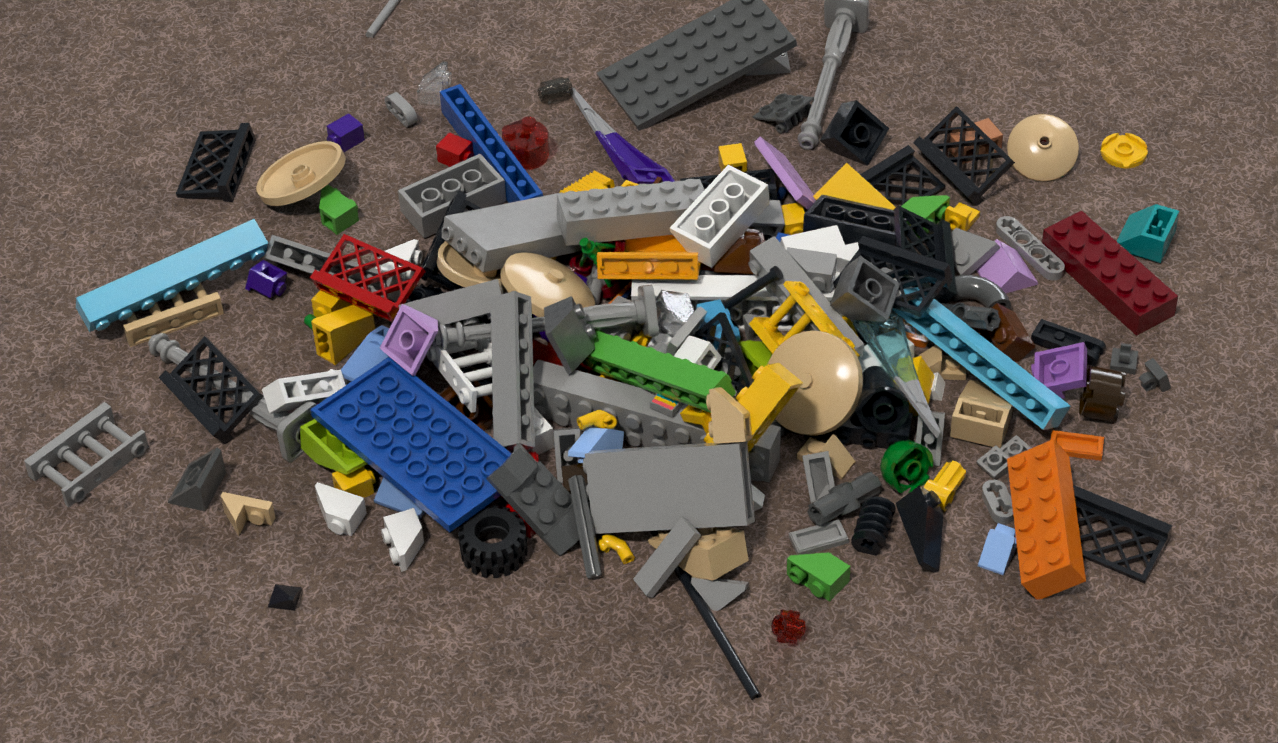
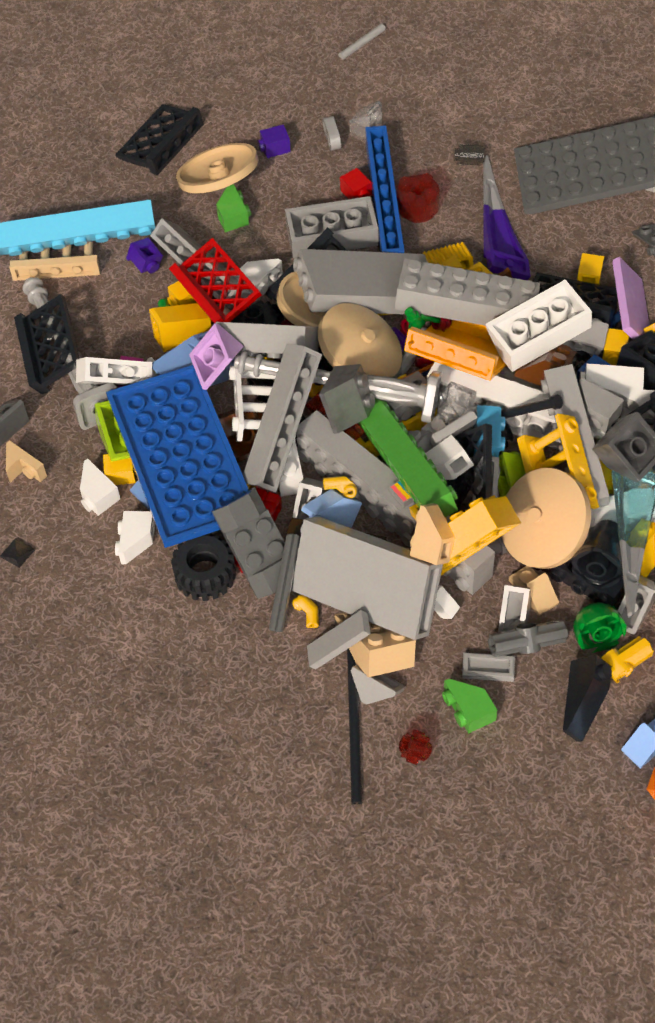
camera: 25 degrees right, 10 degrees up
black piece [851,496,896,555] -> none

